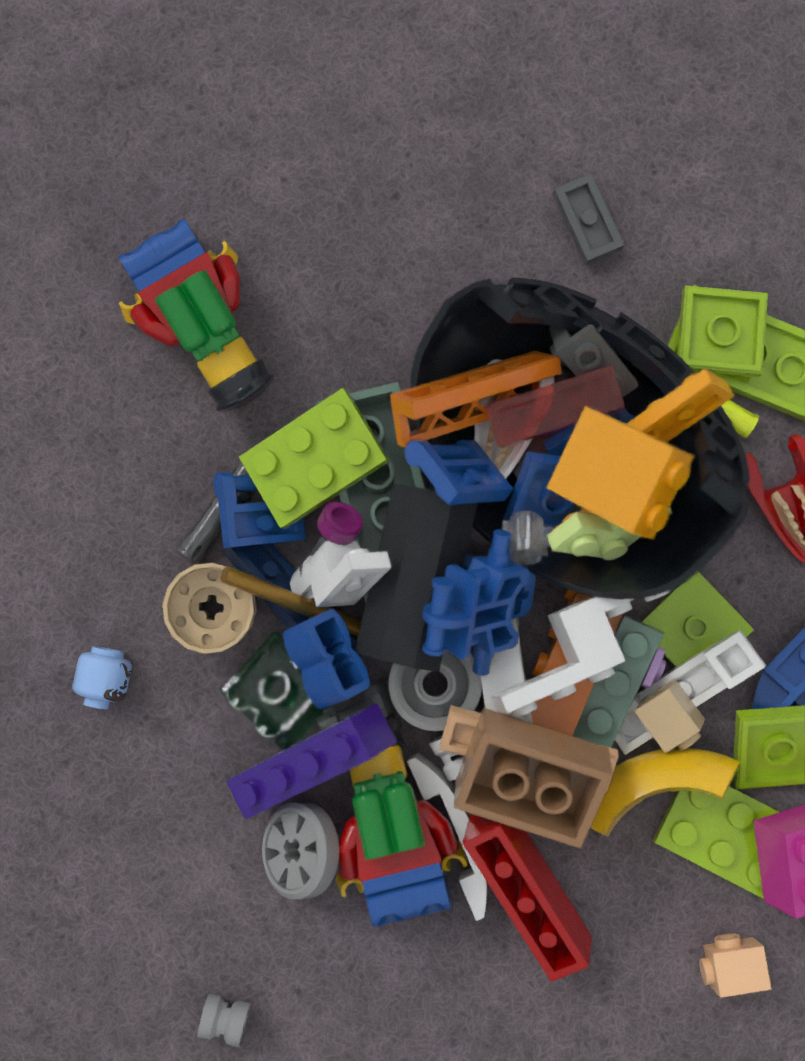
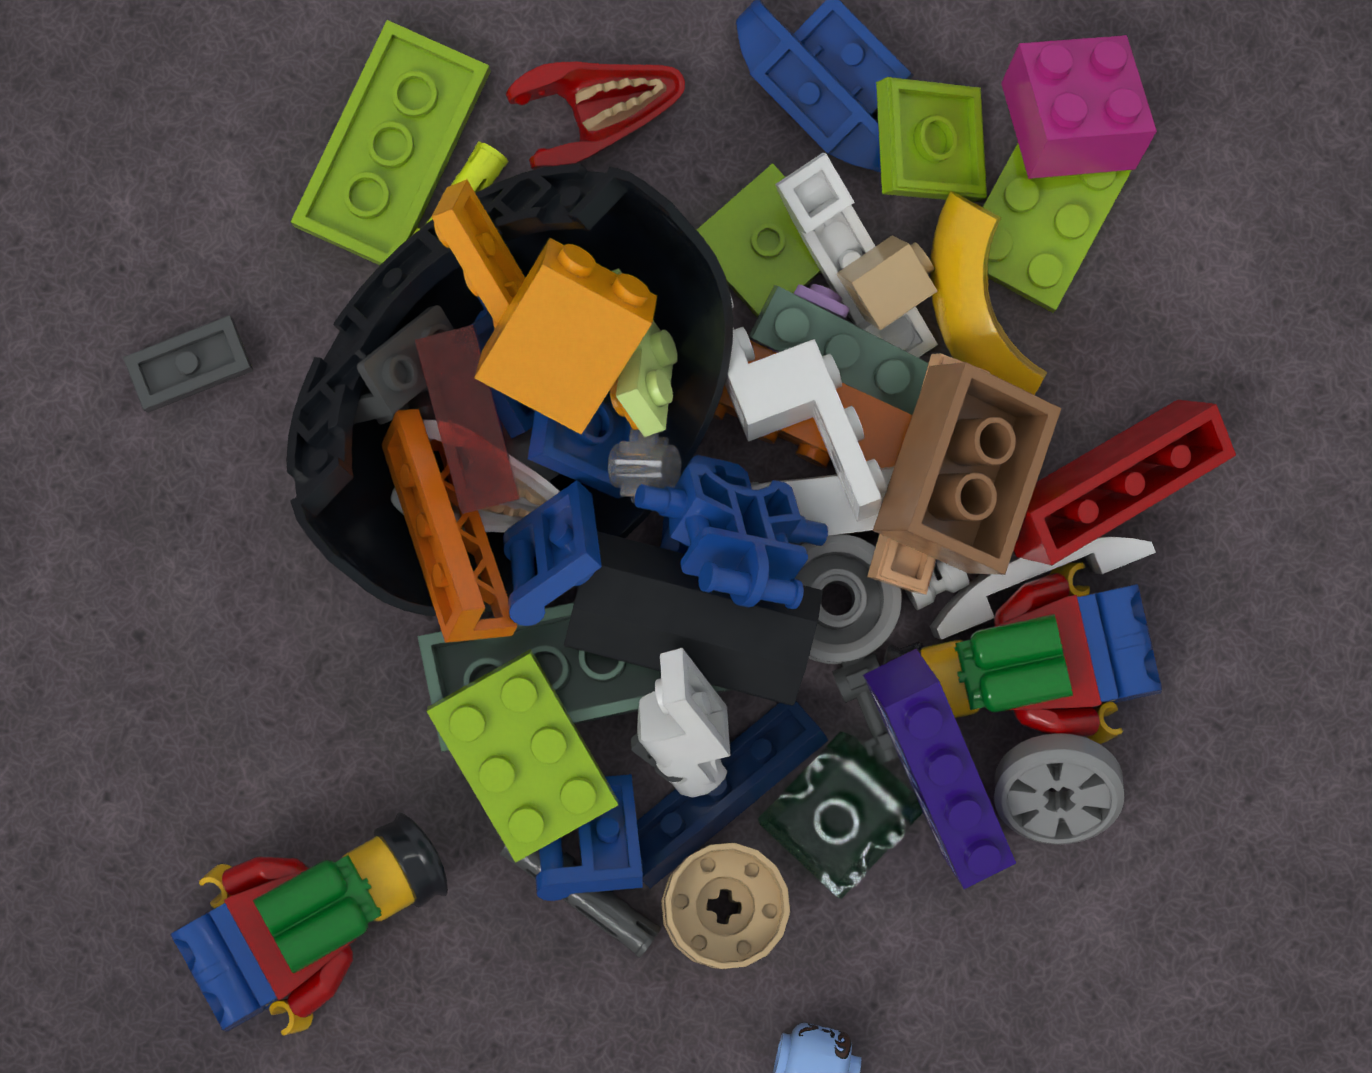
camera: 85 degrees left, 0 degrees up
light grey wheel [197,993,251,1047] -> none
pearl gold bar [221,566,362,637] -> none
blue brick [283,609,370,709] -> none
magenta tile [317,502,363,545] -> none
lime plate [677,285,768,377] -> none
light nougat brick [699,934,771,998] -> none

